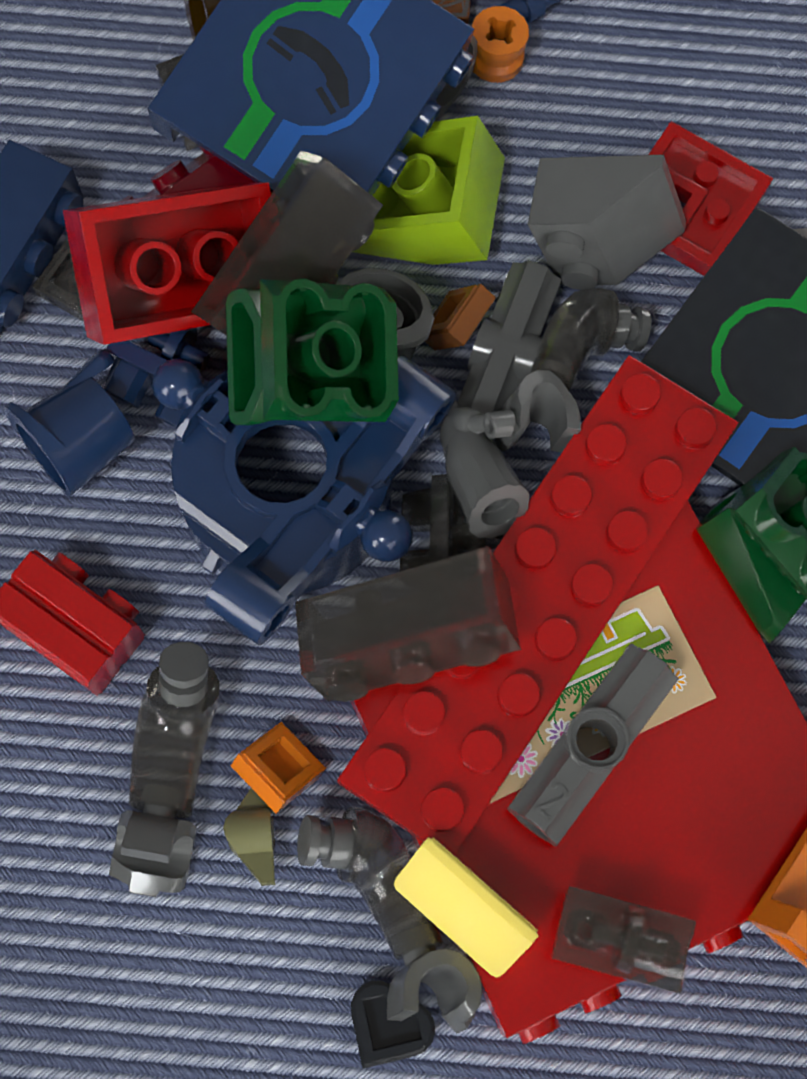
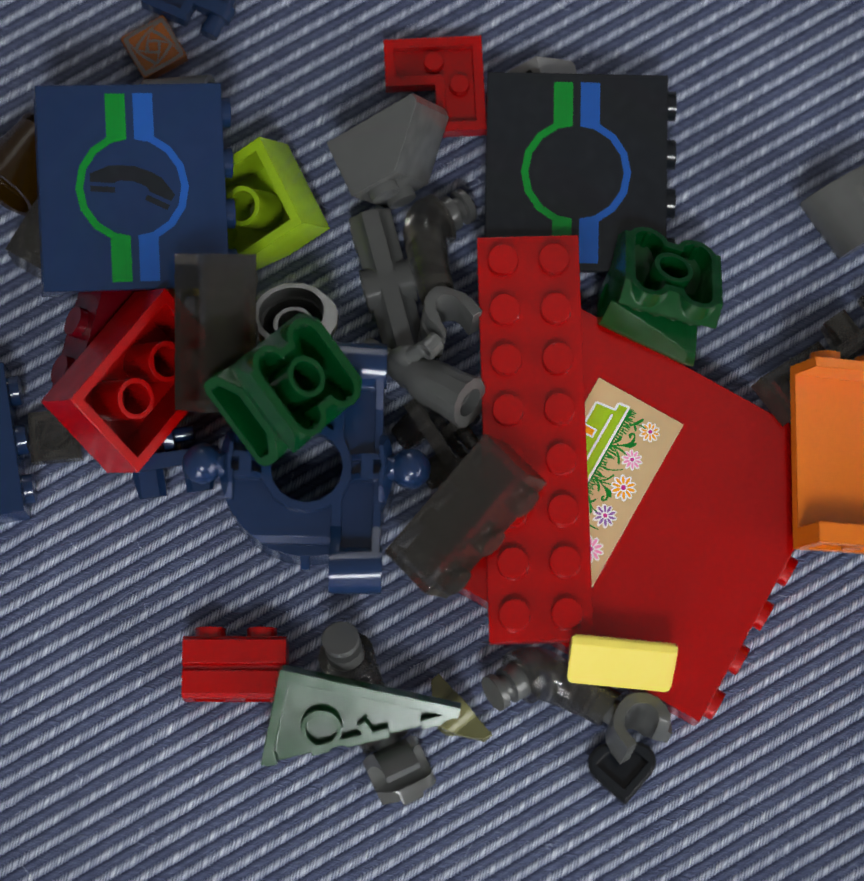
camera: 35 degrees left, 5 degrees up
dark blue hat [3,349,135,497] -> none
orange tile [230,721,326,814] -> none
dark orange tile [424,284,496,351] -> none
orange wheel [472,6,529,83] -> none
dark grey piece [507,643,679,846] -> none
clear smoke hips [551,886,696,994] -> none
none -> wing [260,664,461,766]

